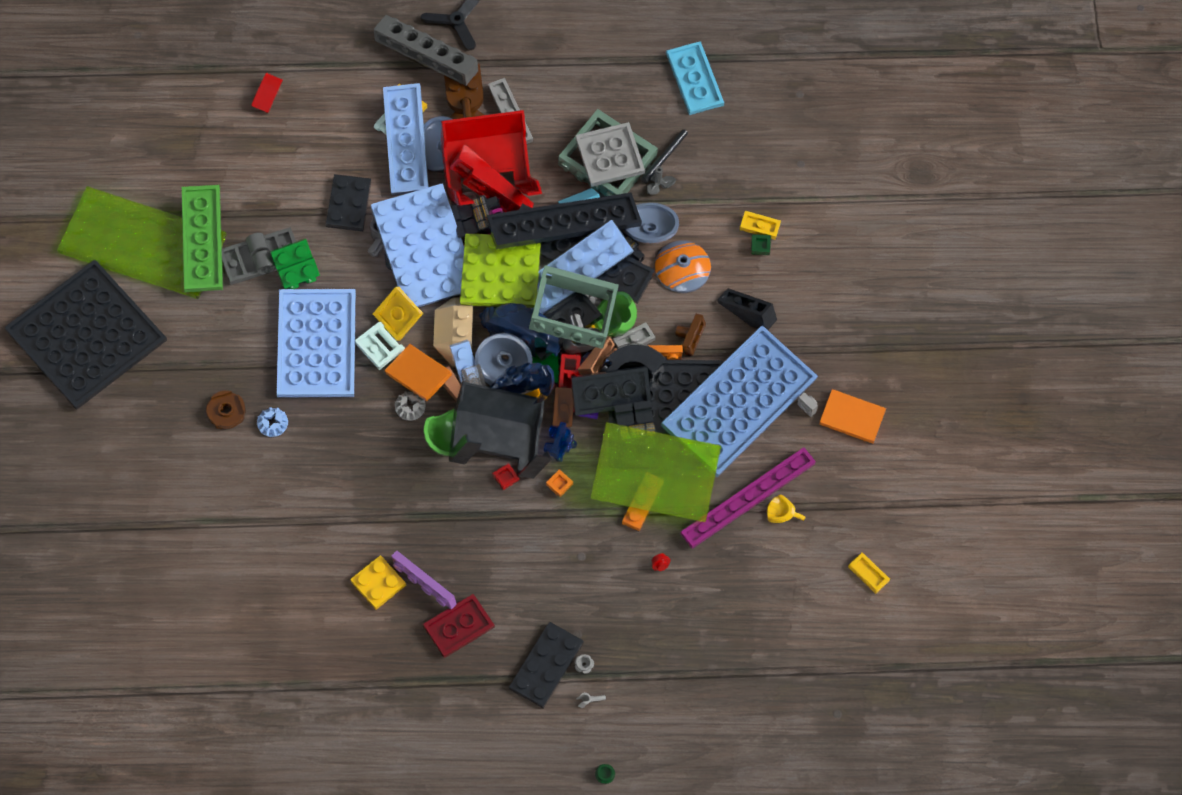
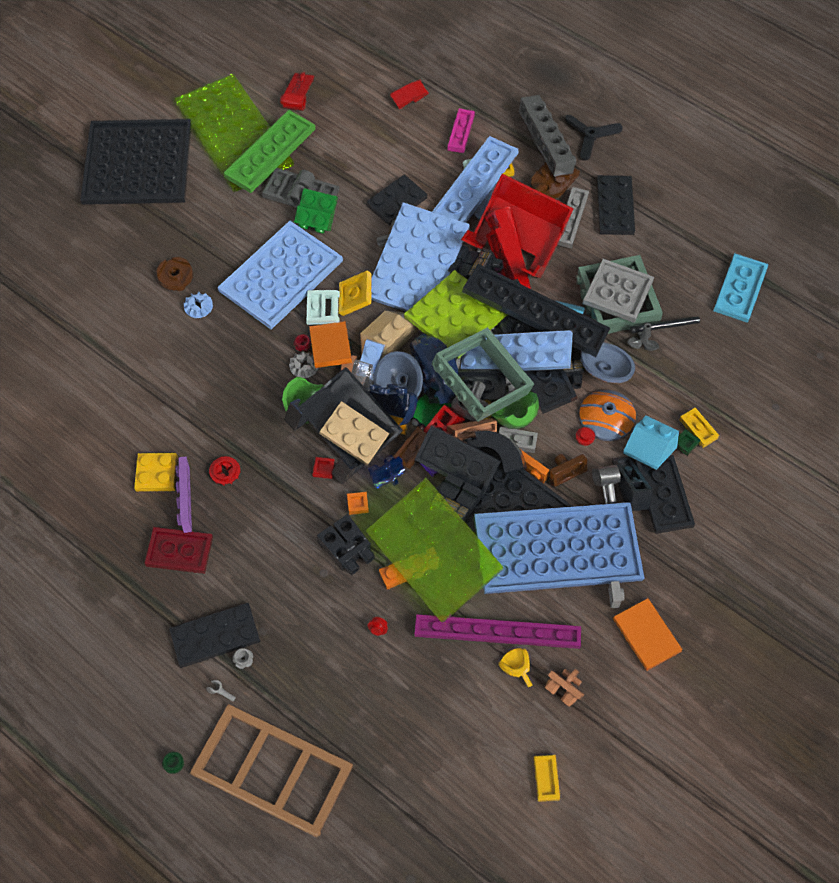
camera: 45 degrees right, 5 degrees down
none -> medium nougat door [190,704,353,837]
none -> red gear [209,456,241,486]
none -> red door [280,72,314,111]
none -> dark red plate [293,334,312,352]
none -> black hips [317,514,375,575]
none -> tan plate [319,401,389,466]
none -> dark pink plate [448,109,475,153]
none -> nougat hips [545,669,584,707]
none -> red plate [576,427,595,446]
none -> flat silver beam [592,465,620,504]
none -> black plate [597,175,635,235]
none -> medium azure slope [623,416,679,470]
none -> black plate [635,455,695,534]

